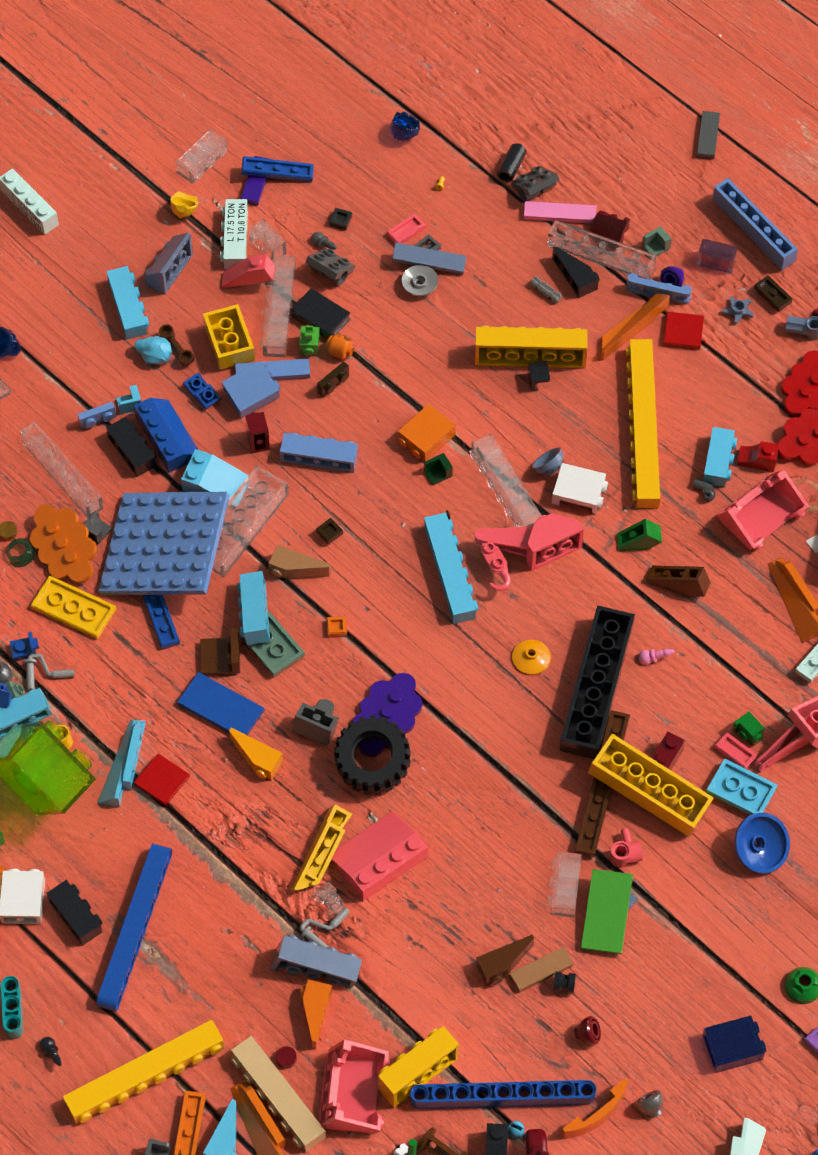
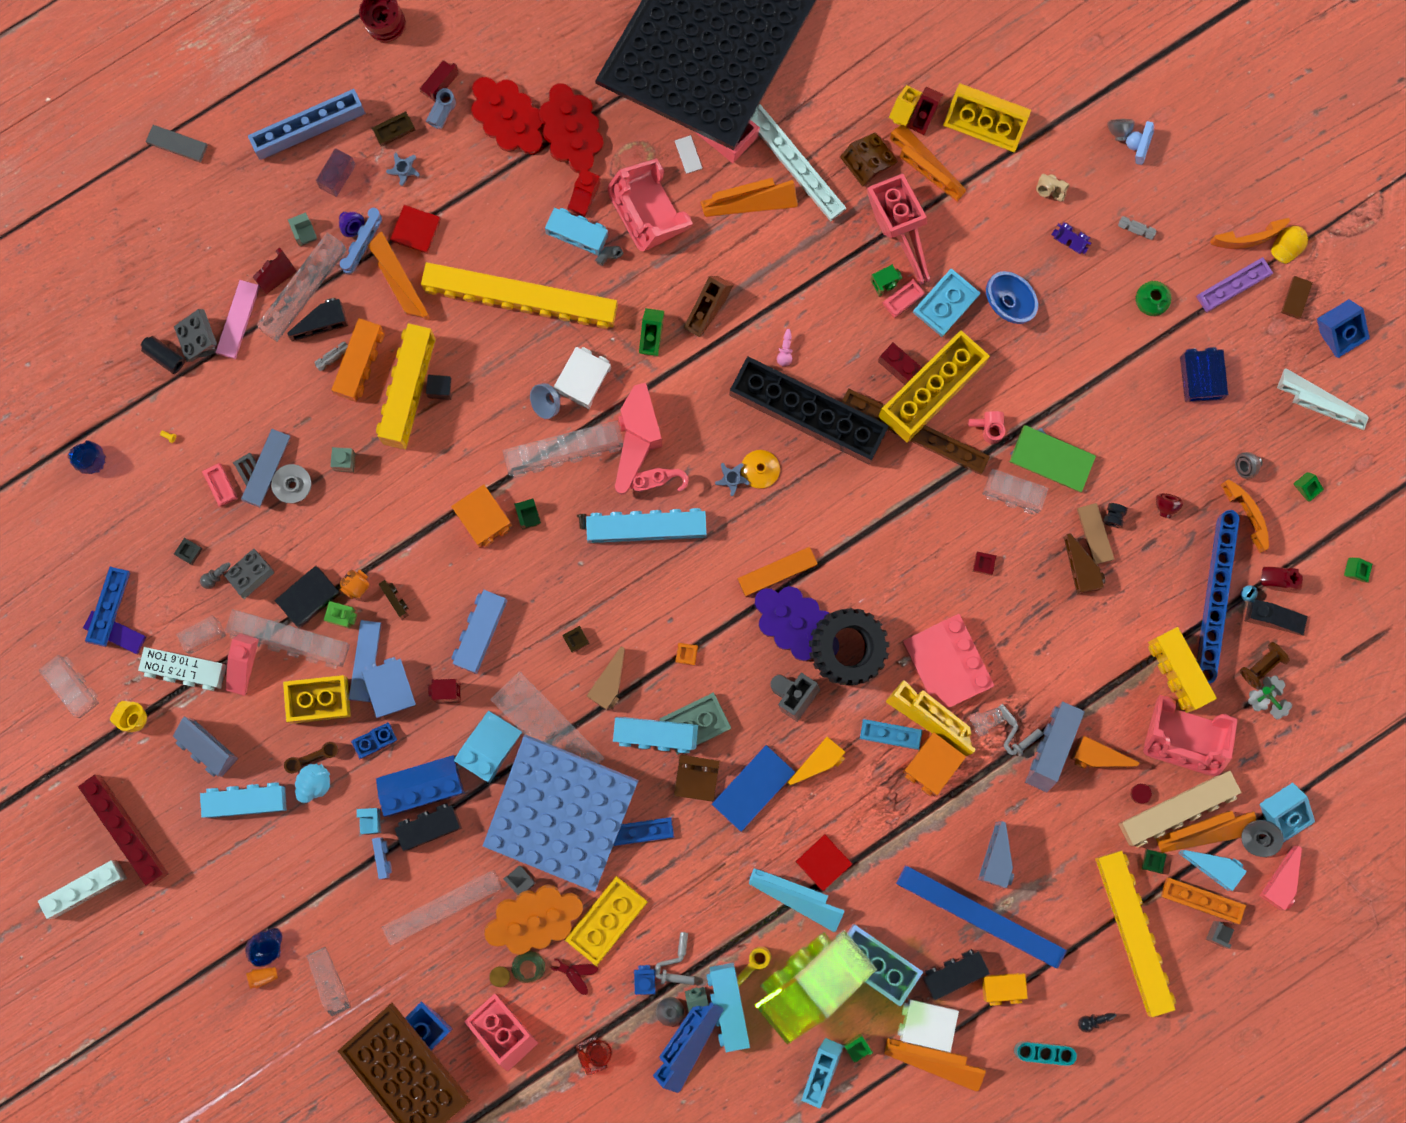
camera: 80 degrees left, 20 degrees up
none -> dark red brick [77,774,169,886]
none -> sand green brick [330,447,356,472]
none -> orange brick [331,318,385,402]
none -> dark red piece [550,958,599,995]
none -> sand blue animal [715,463,749,496]
none -> orange tile [737,546,818,597]
none -> brick [831,924,923,1007]
none -> dark azure tile [859,719,923,750]
none -> orange brick [903,732,966,797]
none -> dark red tile [972,551,997,576]
none -> sand blue slope [978,821,1014,888]
none -> light orange brick [982,973,1028,1006]
none -> dark green tile [1141,849,1167,874]

